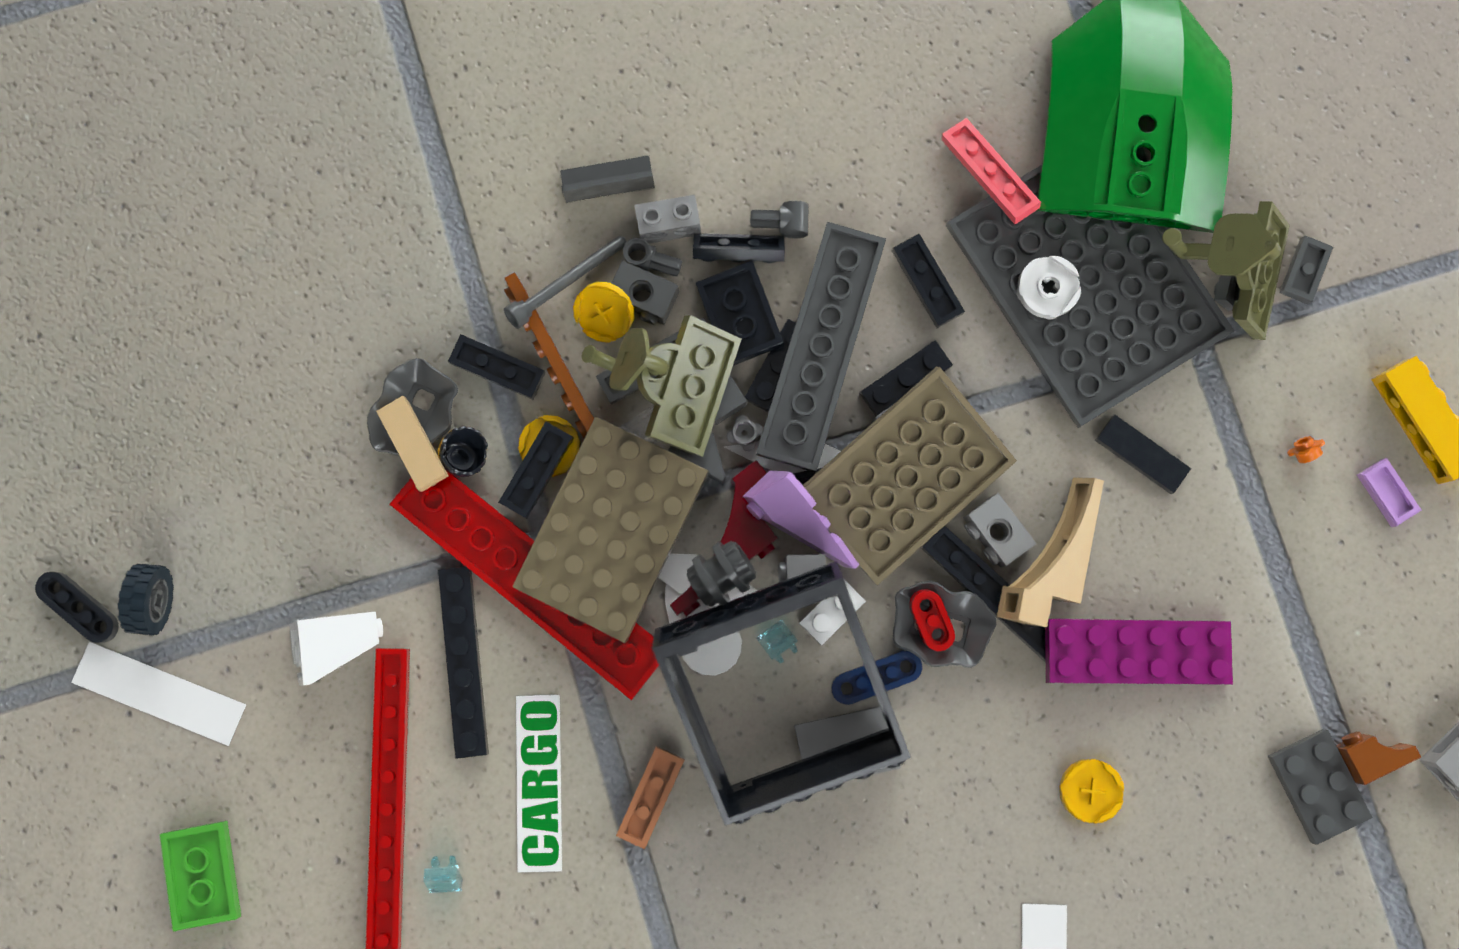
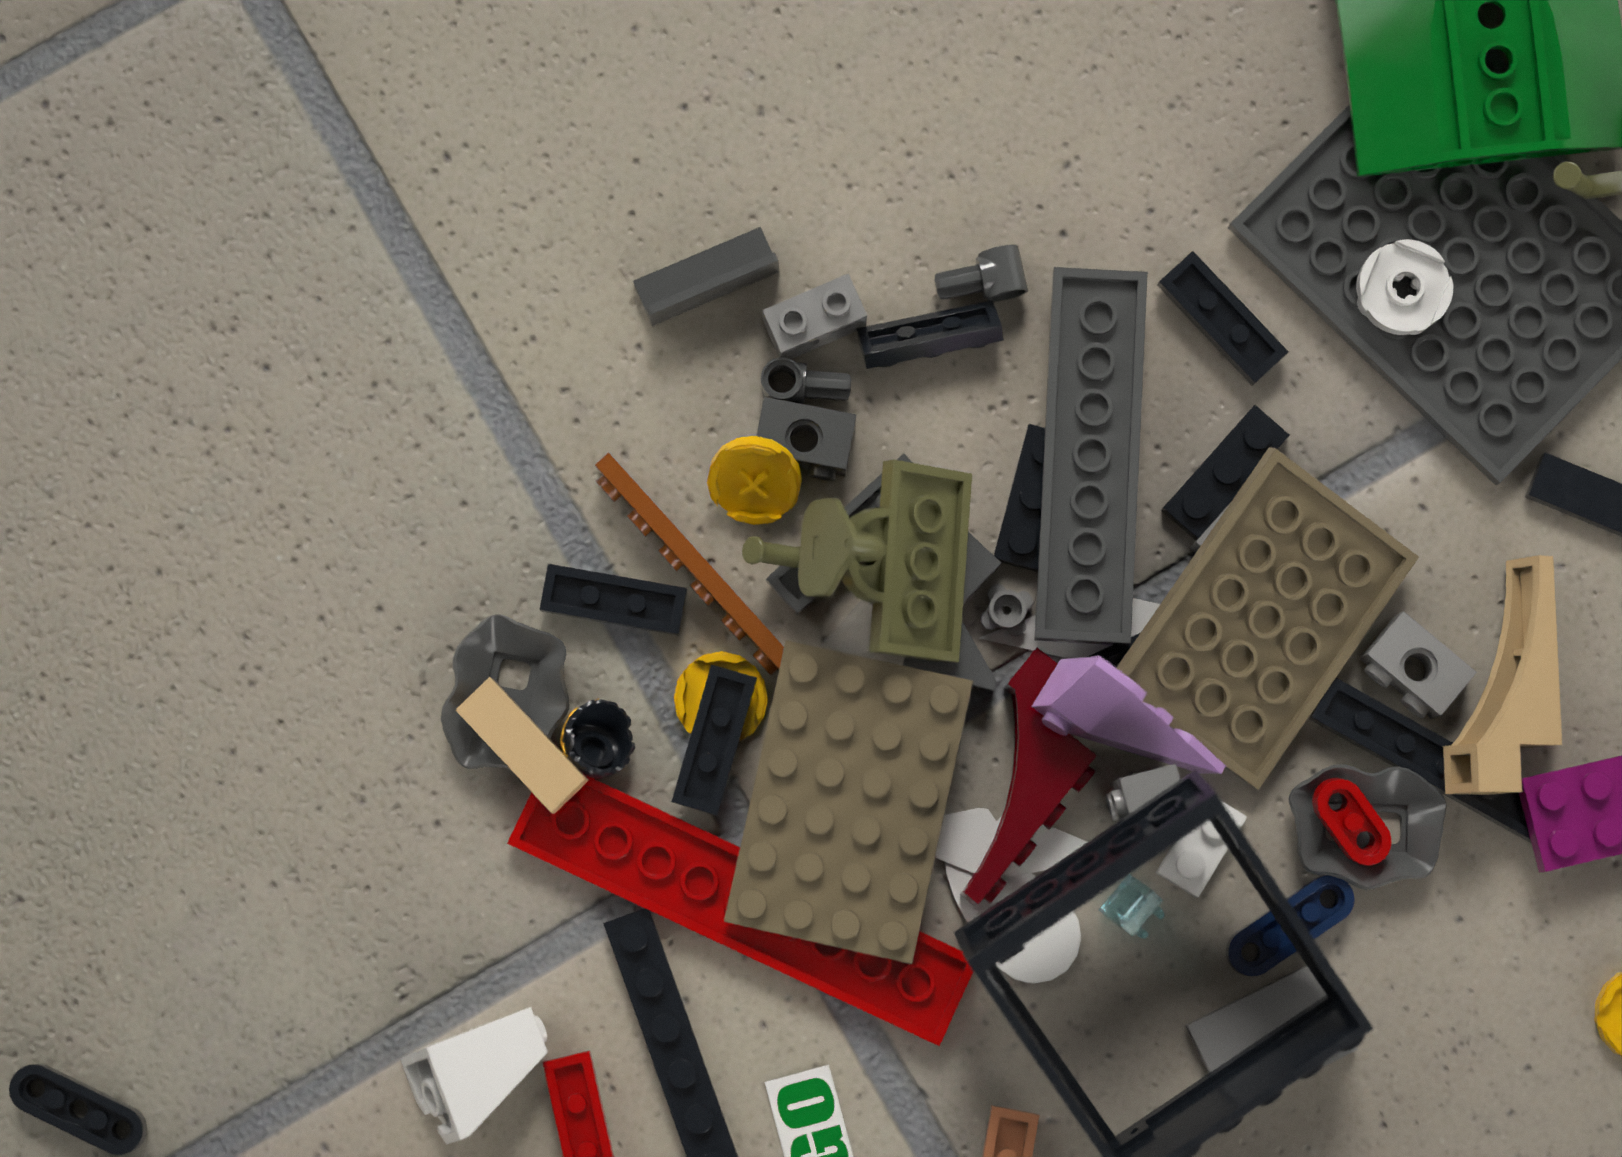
camera: 15 degrees left, 0 degrees up
black wheel [118,563,174,636] -> none
dark grey piece [504,236,627,329] -> none
dark grey piece [687,541,756,607] -> none
black plate [696,260,785,366] -> none
coral plate [942,118,1041,224] -> none

